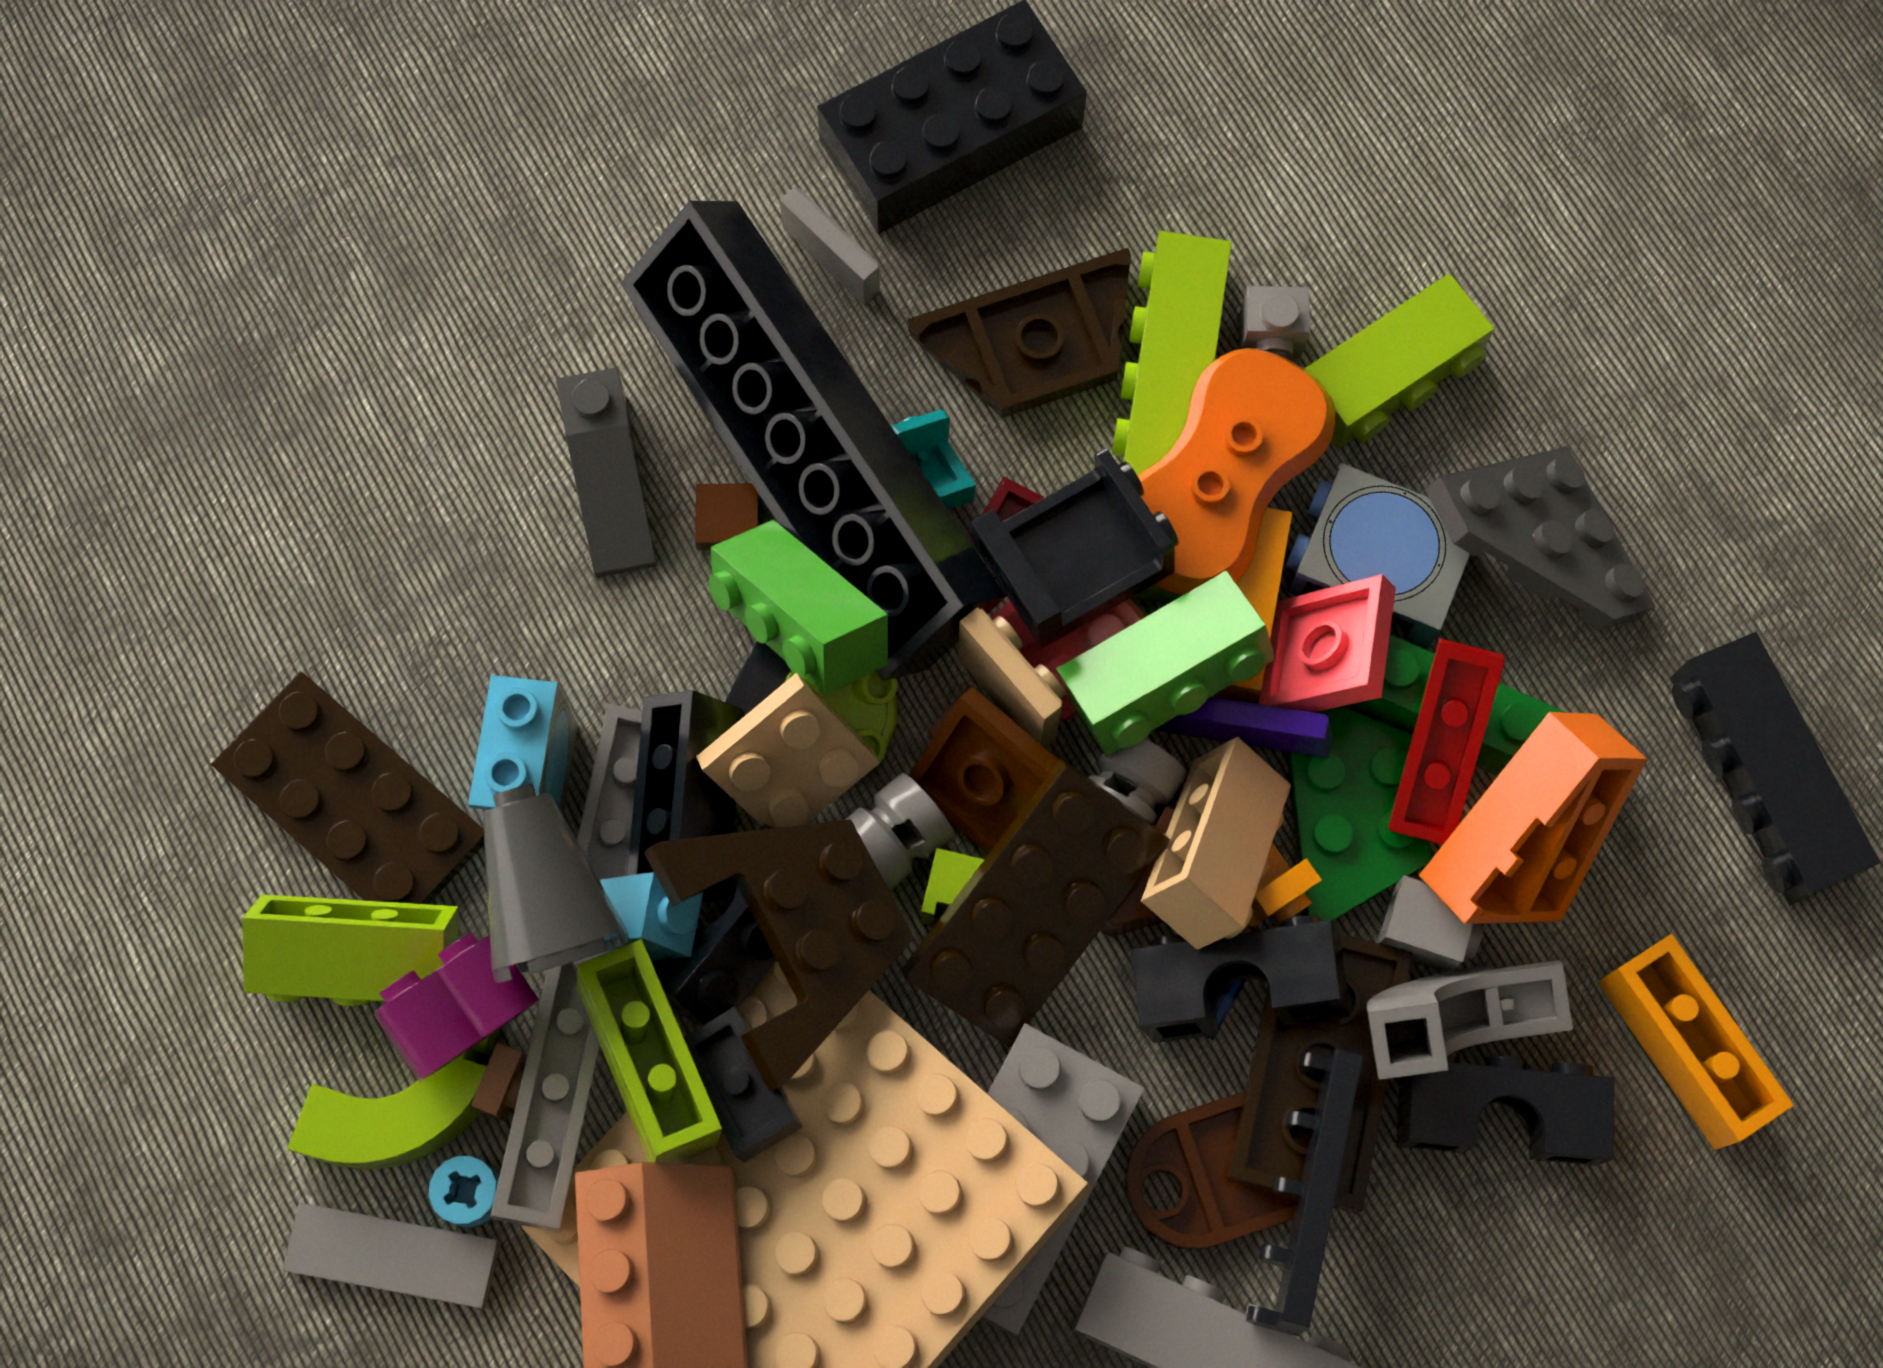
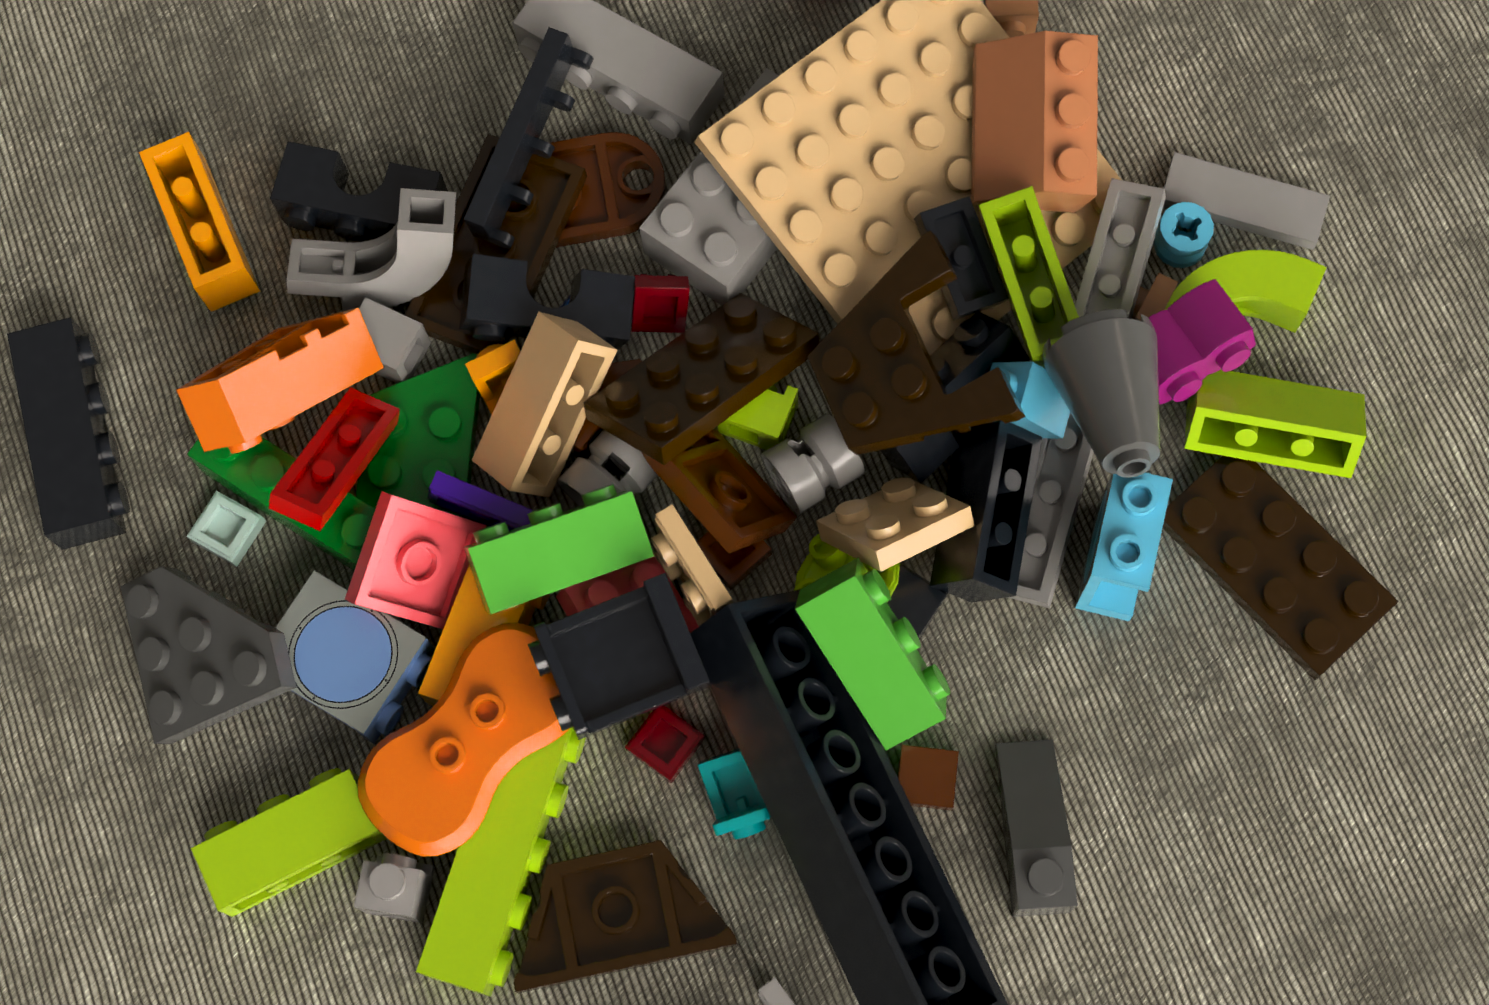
camera: 165 degrees left, 0 degrees up
none -> light aqua tile [186,491,266,567]
none -> dark red tile [631,274,690,333]

